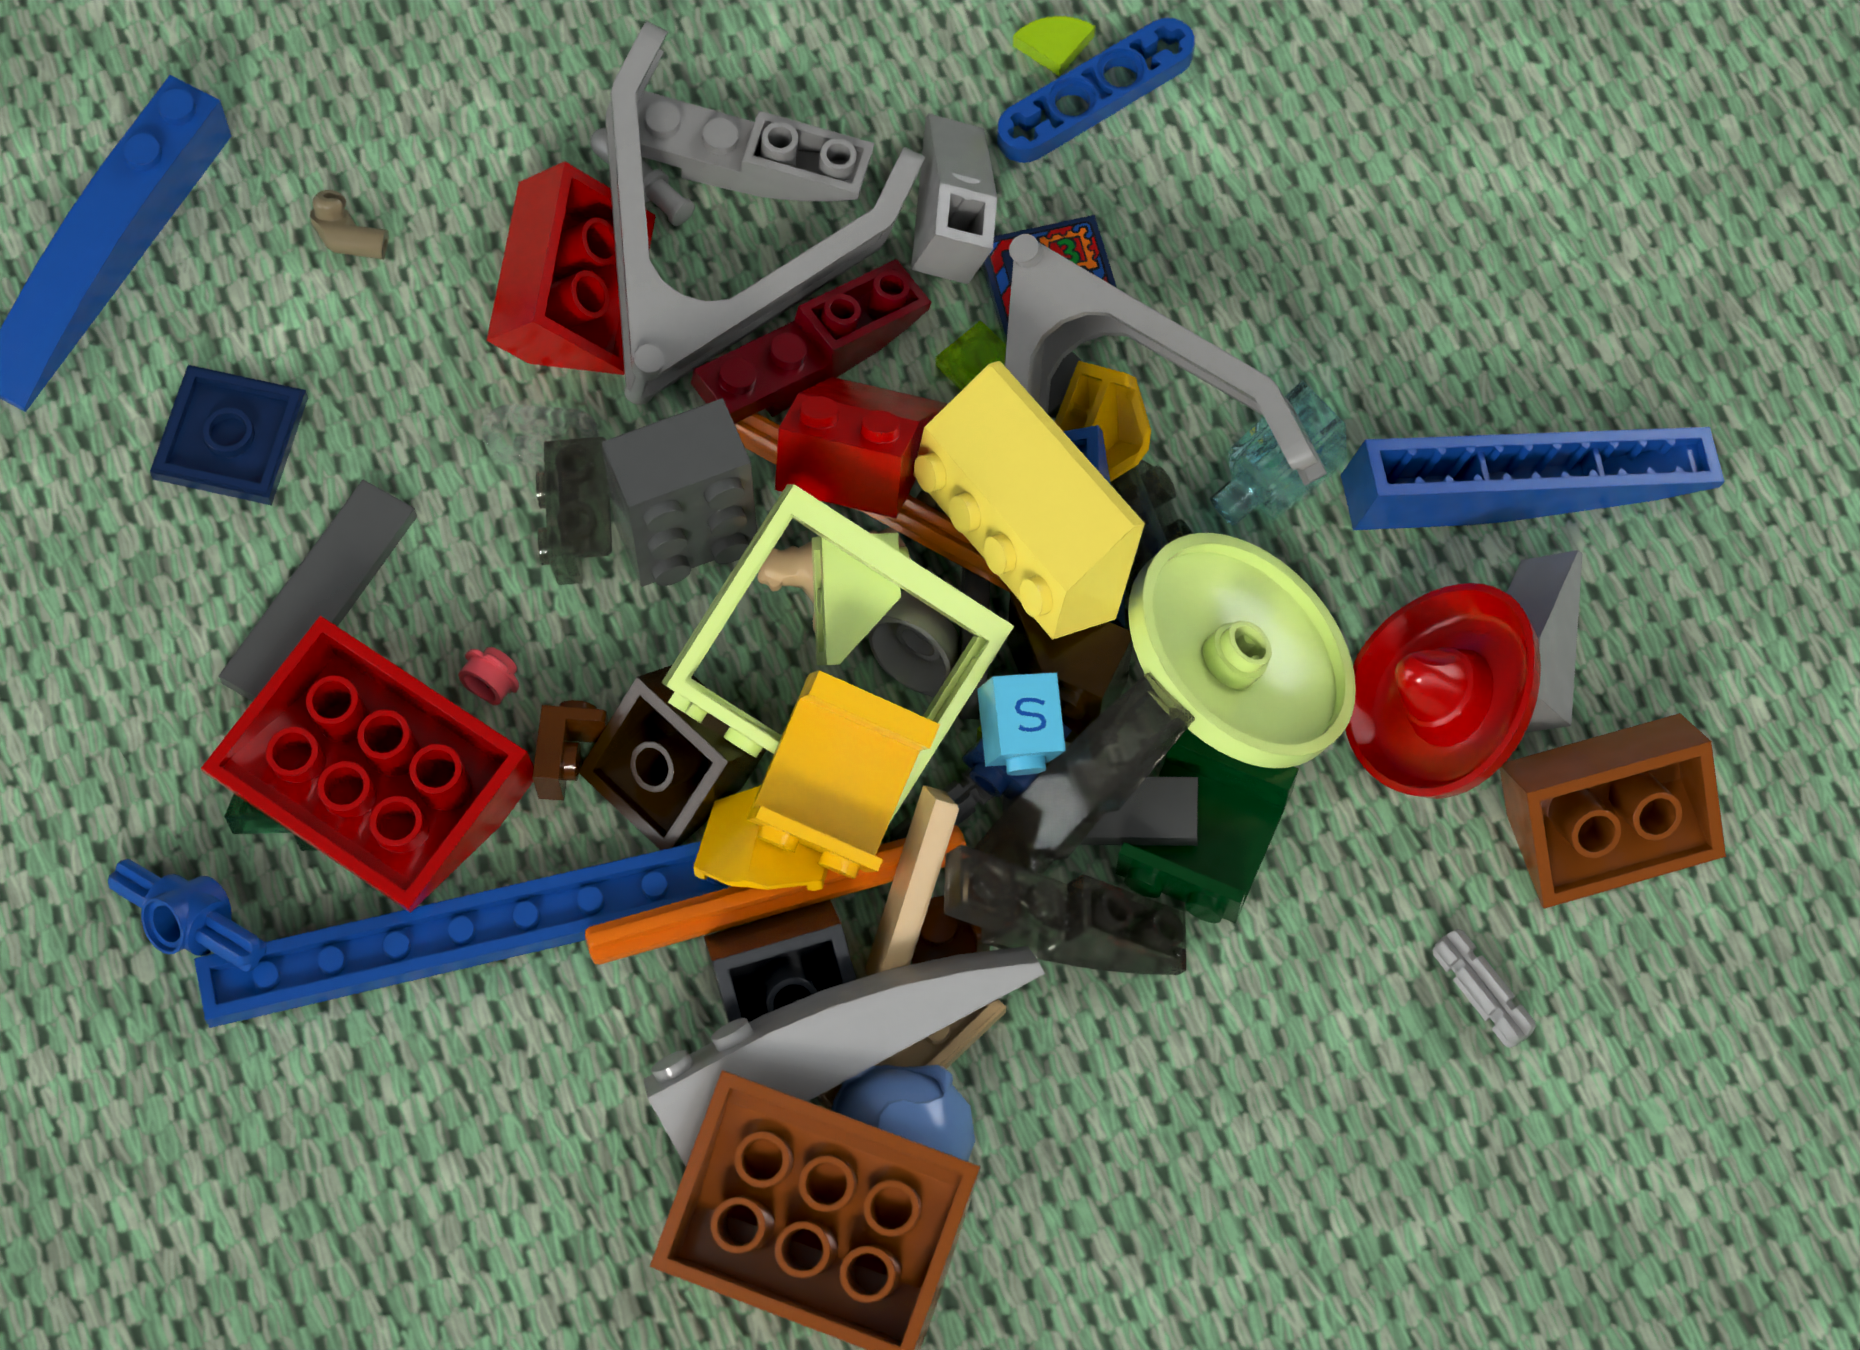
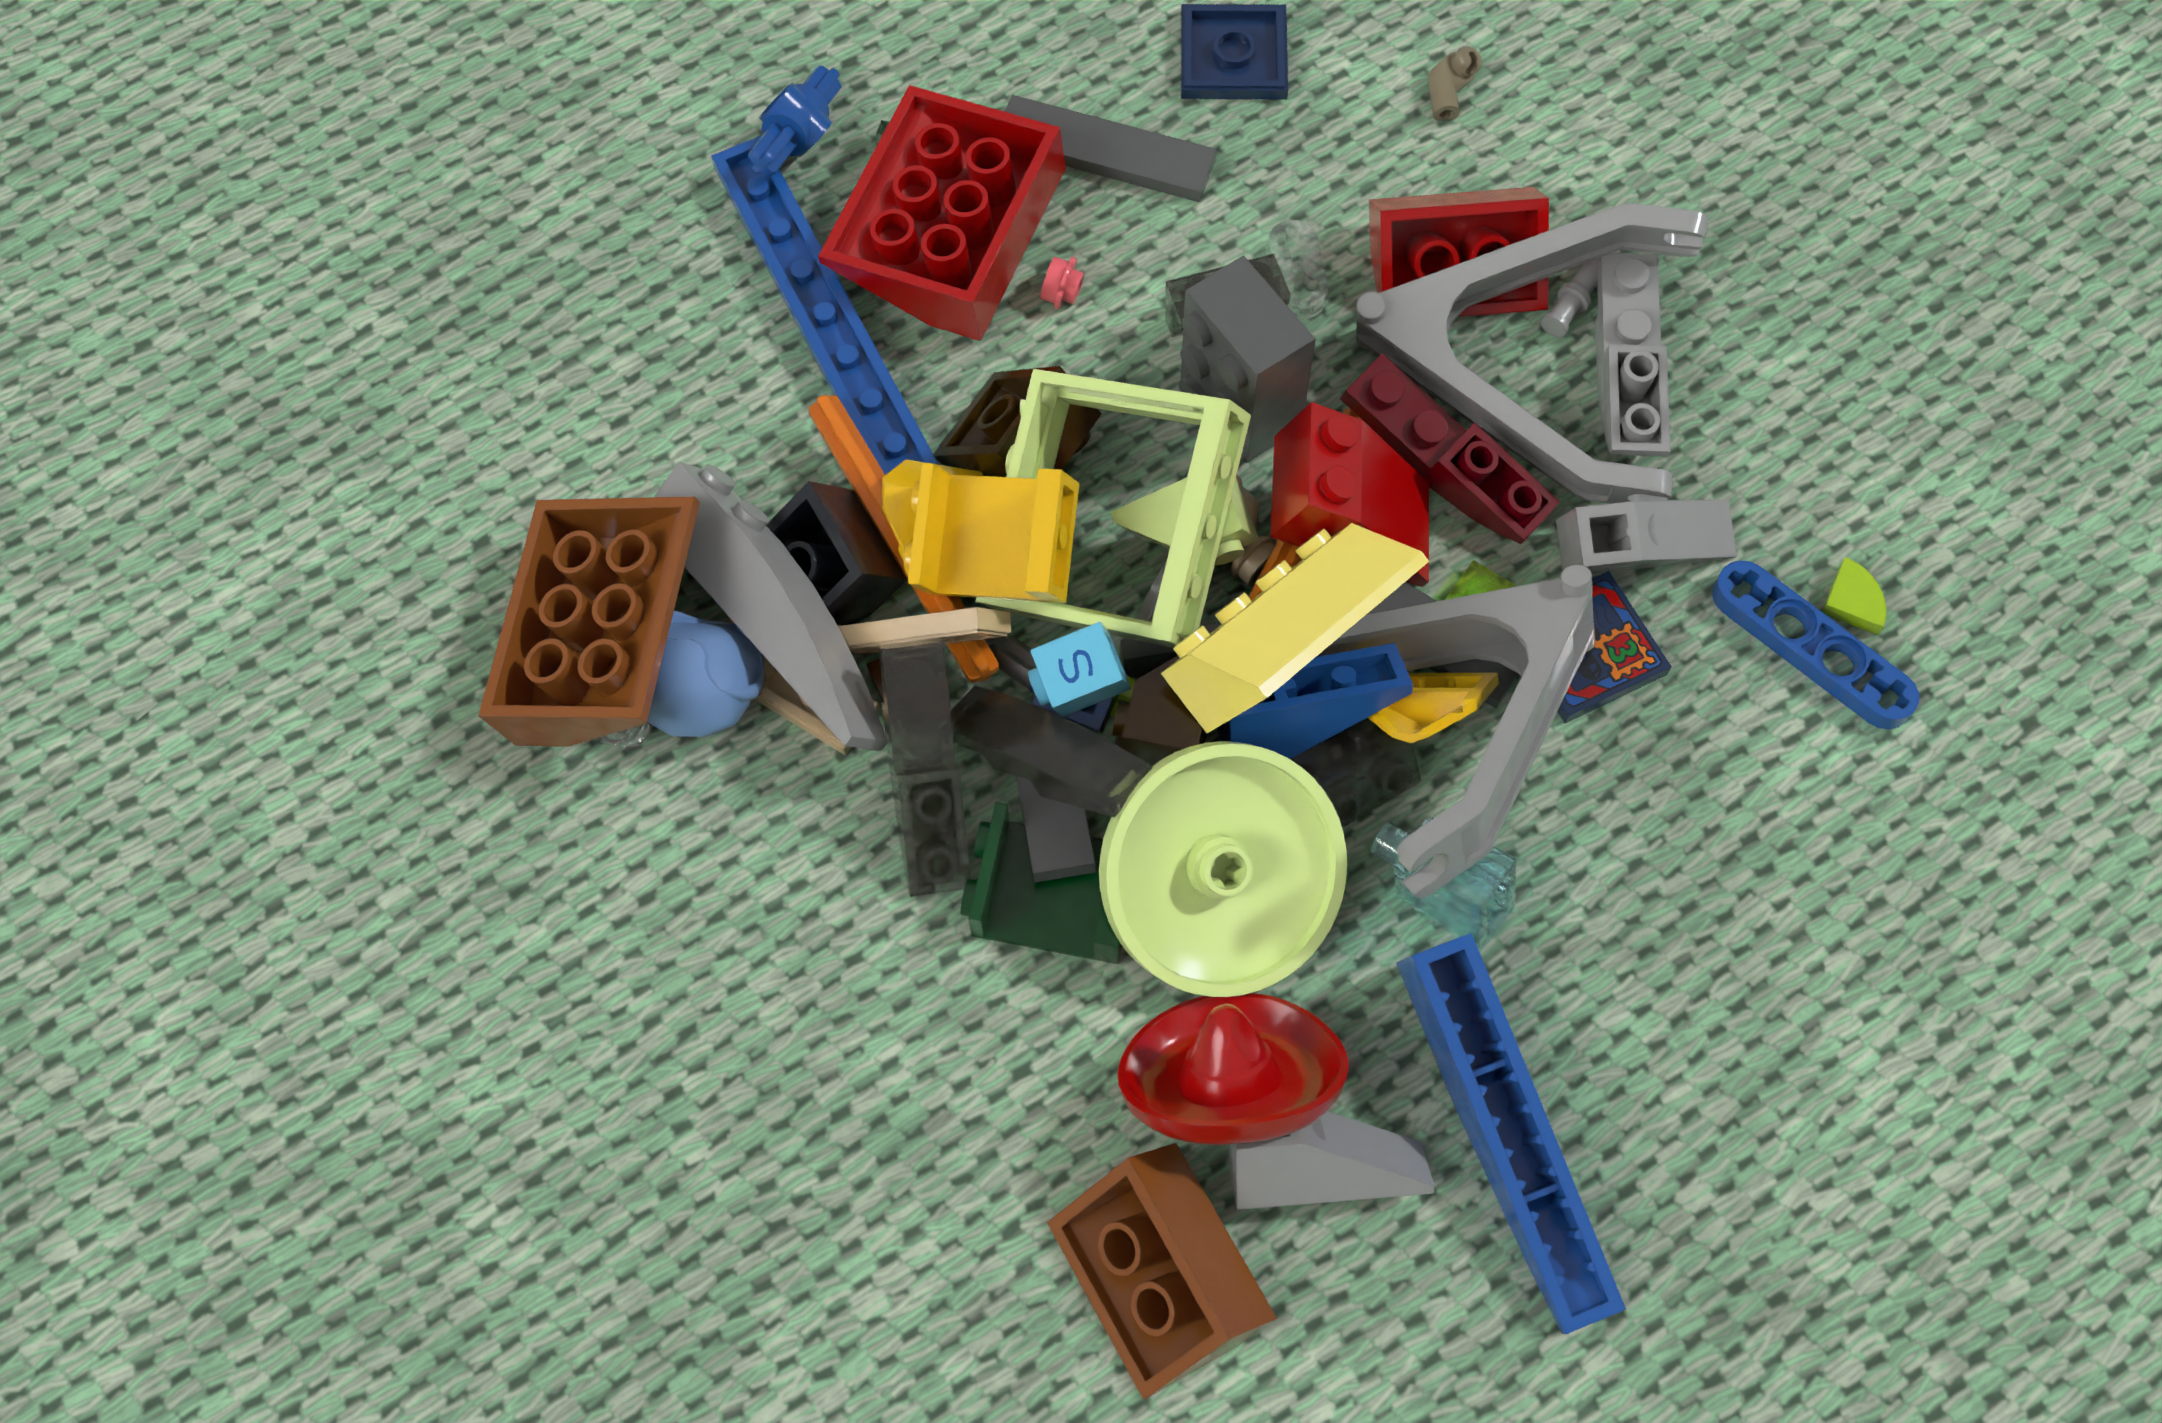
camera: 80 degrees right, 0 degrees up
reddish brown bracket [533,700,609,801] -> none
light grey axle [1433,929,1536,1048] -> none

